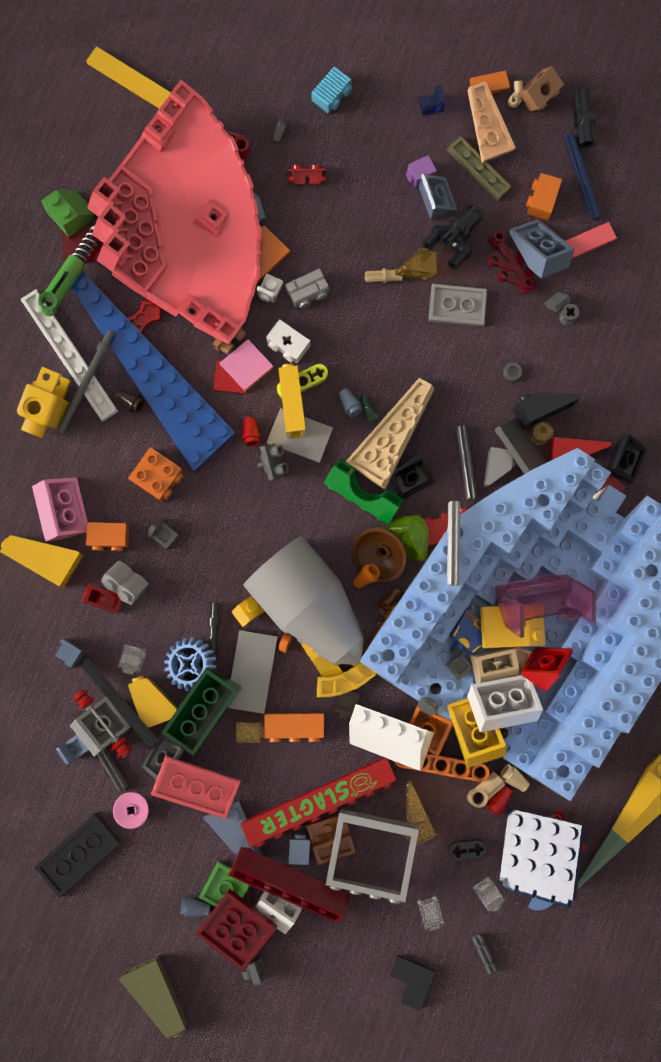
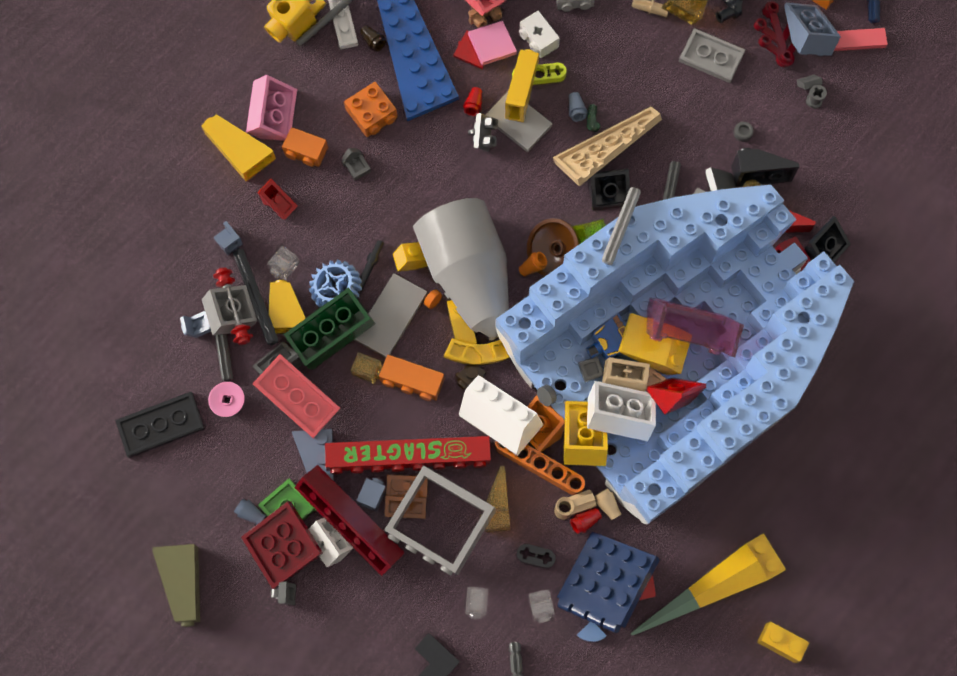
camera: 25 degrees right, 10 degrees down
light grey brick [101,561,148,605] -> none
green arch [324,459,404,524] -> none

